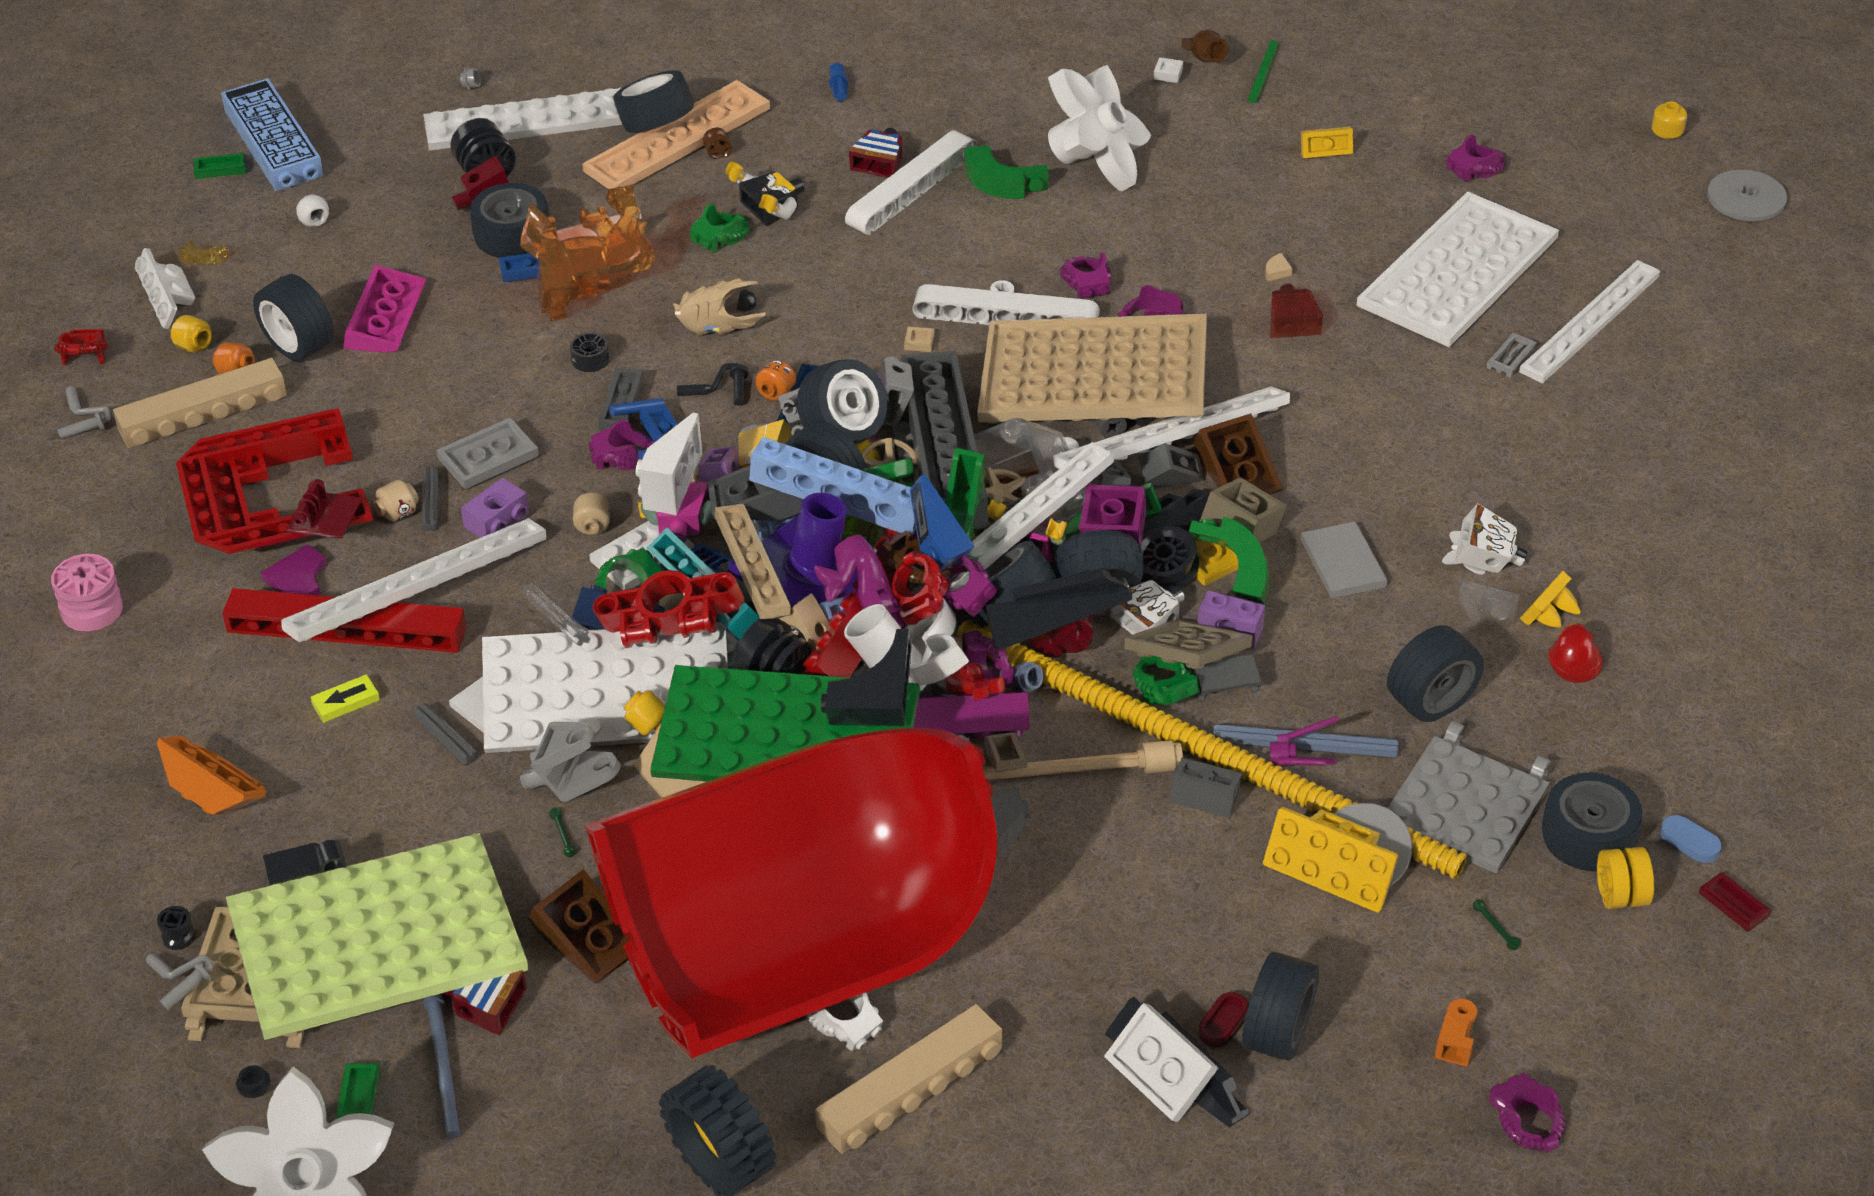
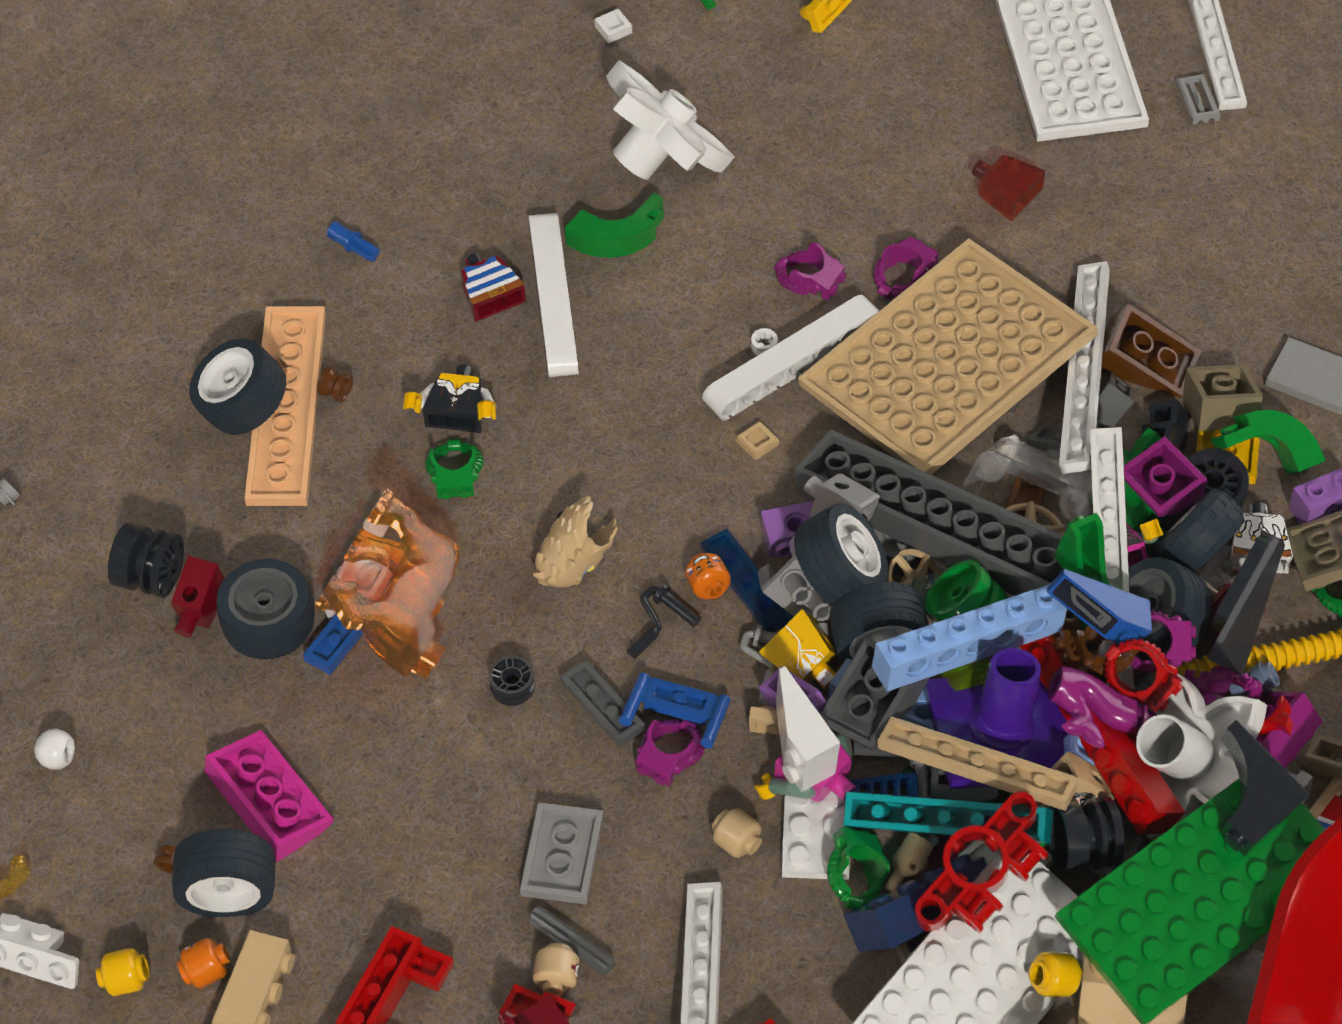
camera: 45 degrees left, 10 degrees up
white plate [423,88,622,151] -> none
medium lavender brick [461,478,529,538] -> none
clear axle [521,582,591,646] -> none
tan tile [1265,253,1292,282] -> none

